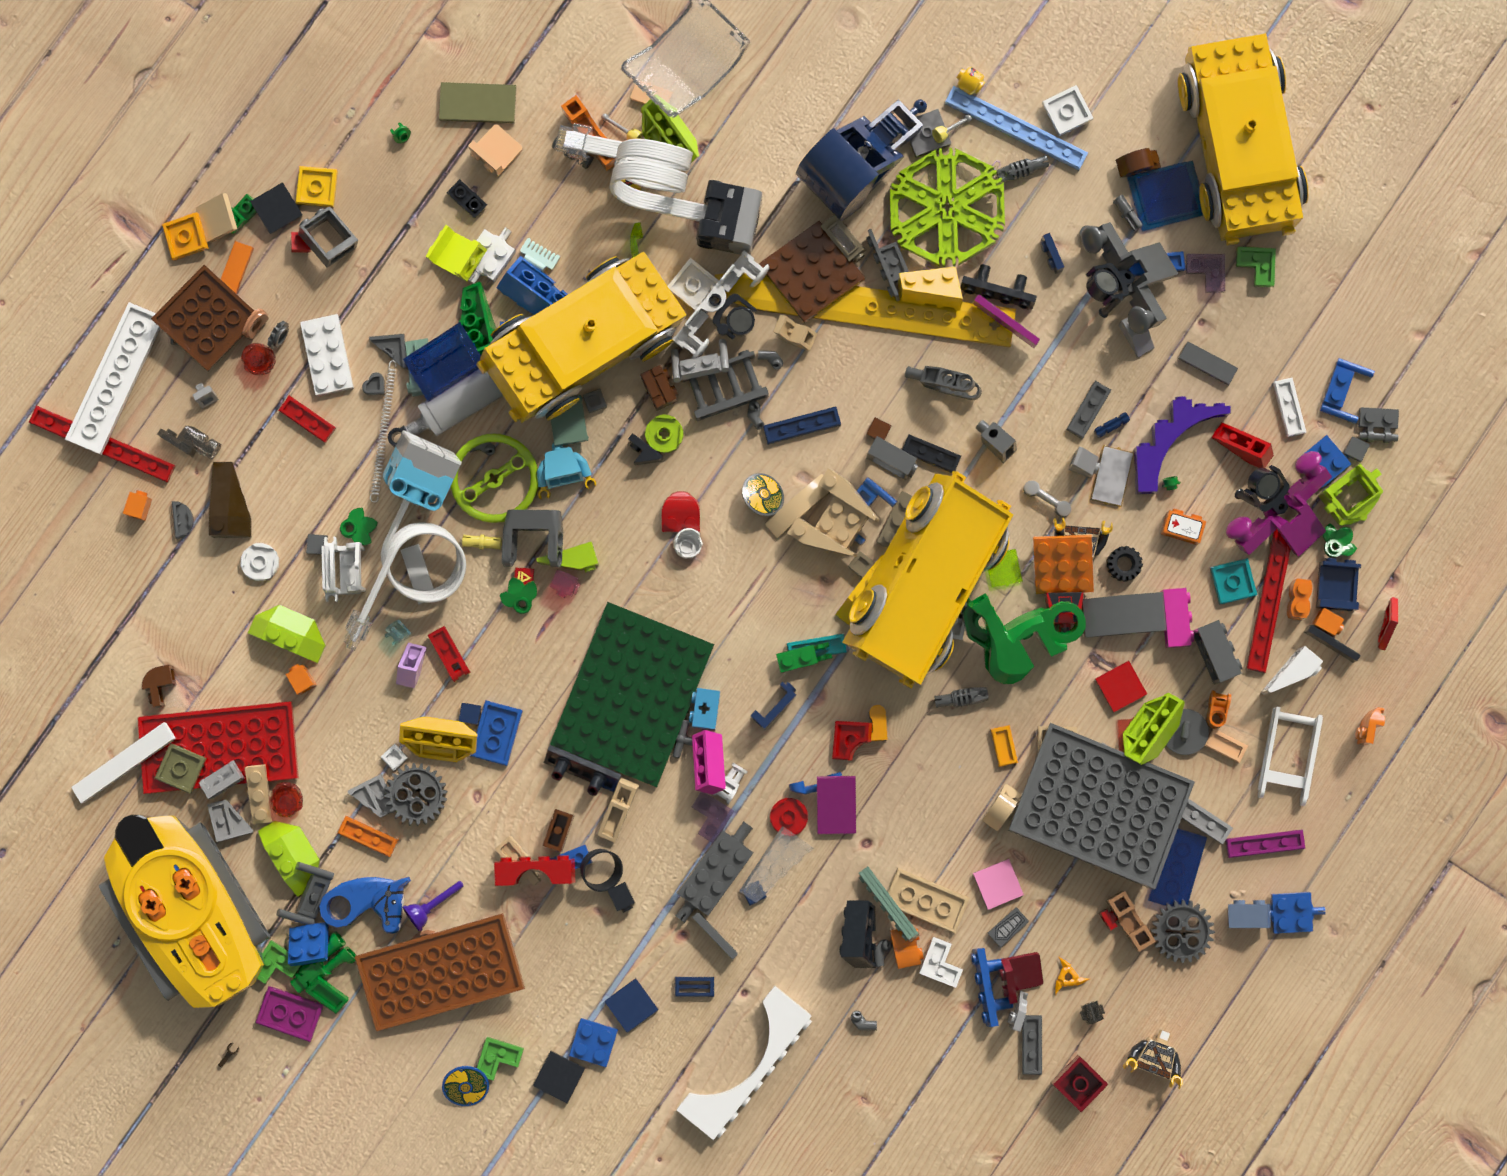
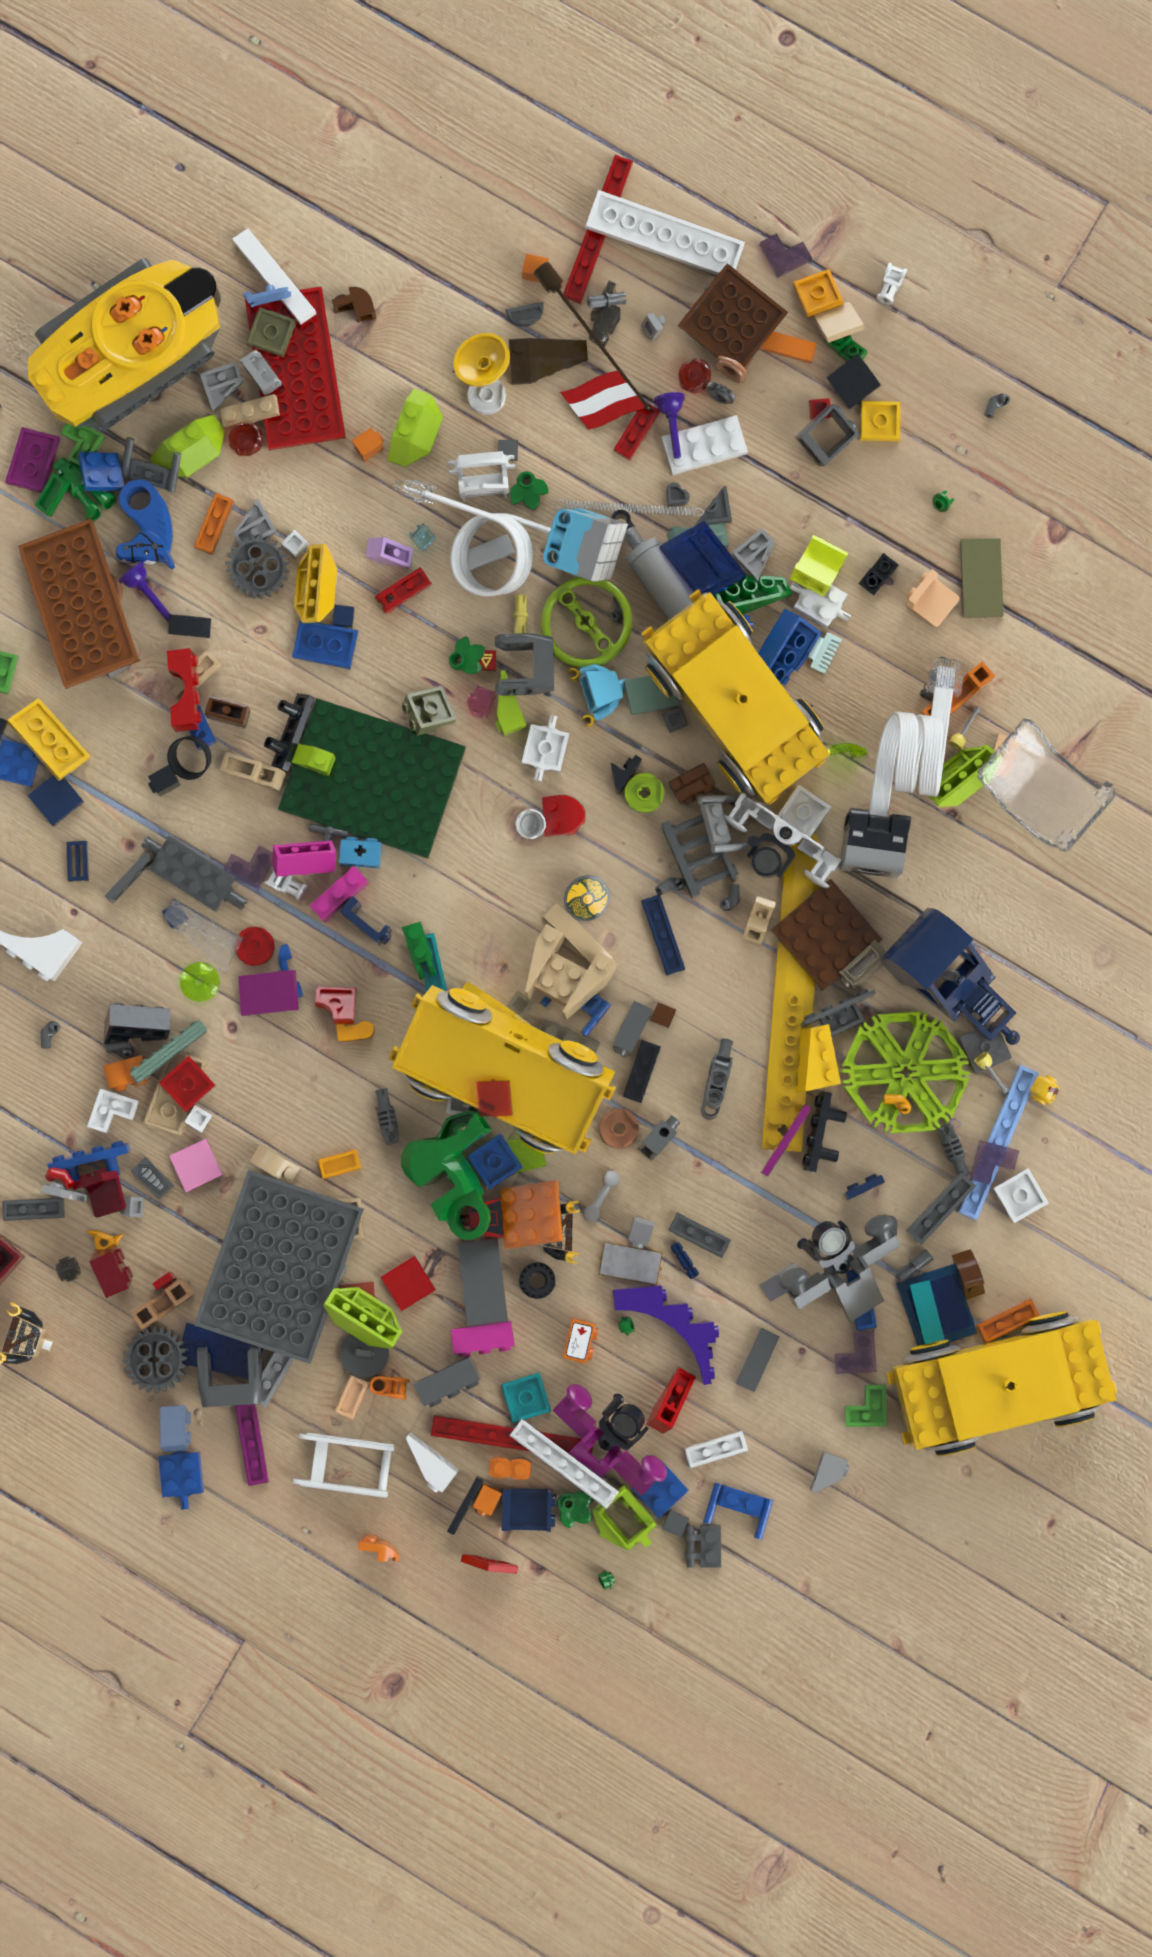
camera: 85 degrees right, 0 degrees up
none -> yellow plate [7,698,90,781]
none -> red arm [45,1168,75,1189]
none -> dark red brick [89,1244,133,1298]
none -> light grey tile [120,1196,144,1218]
none -> red plate [158,1055,216,1113]
none -> black slope [168,614,211,638]
none -> clear neon green dish [180,962,220,1002]
none -> white plate [183,1105,212,1133]
none -> dark grey connector [197,1344,262,1407]
none -> medium blue piece [243,285,291,307]
none -> lime slope [292,744,336,776]
none -> dark pink brick [309,866,369,923]
none -> olive plate [402,686,457,736]
none -> yellow dish [453,333,510,387]
none -> blue plate [467,1134,523,1190]
none -> clear red piece [476,1079,513,1118]
none -> white tile [510,1419,619,1509]
none -> white plate [522,715,570,782]
none -> flag [533,261,651,429]
none -> dark grey axle [587,291,626,308]
none -> green plate [598,1570,615,1590]
none -> nougat tile [599,1109,639,1149]
none -> dark purple piece [654,392,685,459]
none -> light grey wing [732,528,775,580]
none -> clear purple plate [759,234,812,278]
none -> light grey slope [810,1451,850,1493]
none -> white connector [877,262,907,305]
none -> light orange arm [883,1094,911,1114]
none -> dark grey plate [906,1172,976,1245]
none -> teal tile [909,1280,945,1344]
none -> clear purple plate [969,1140,1019,1185]
none -> orange tile [976,1298,1040,1343]
none -> dark grey arm [984,393,1010,418]

